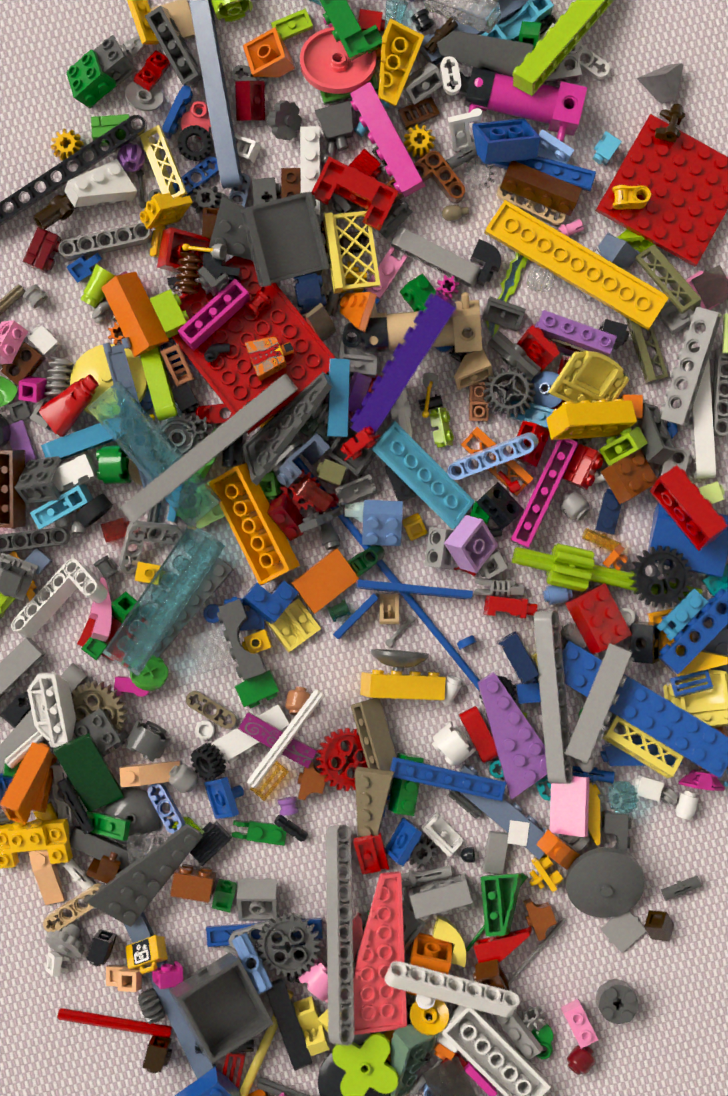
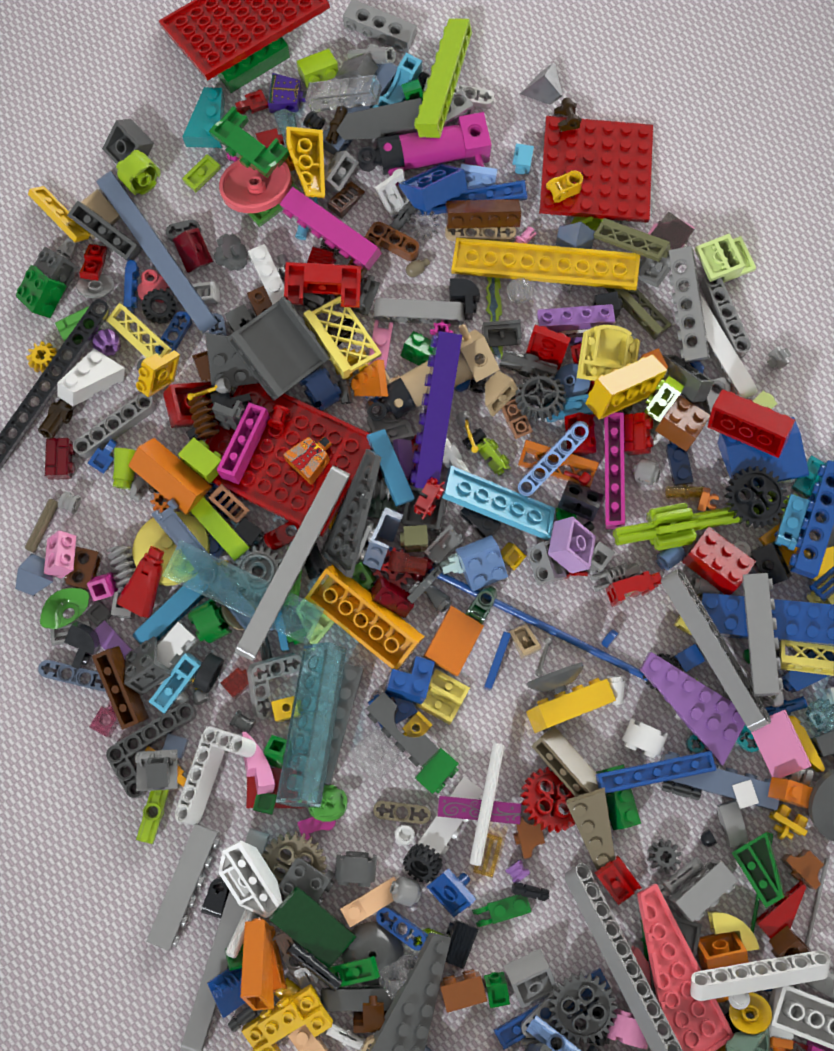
camera: 30 degrees left, 10 degrees down
white brick [28,325,62,357] -> none
dark grey hinge [136,169,146,208] -> none
yellow axle [150,226,165,258] -> none
dark grey gear [188,415,212,440] -> none
dark grey gear [190,183,222,214] -> none
blue tile [203,604,220,623] -> none
black arm [204,343,230,363] -> none
orange slope [243,27,295,78] -> none
nougat head [285,687,311,716] -> none
dark tan slope [305,303,336,342] -> none
dark grey torso [315,101,353,151] -> none
clear green bush [327,599,351,622] -> none
blue tile [356,579,473,600] -> none
blue plate [385,817,423,866] -> none
yellow gear [403,124,435,158] -> none
white hinge [421,812,463,857] -> none
white beam [440,56,461,95] -> none
red beam [458,706,498,764] -> none
dark blue window [496,631,539,685] -> none

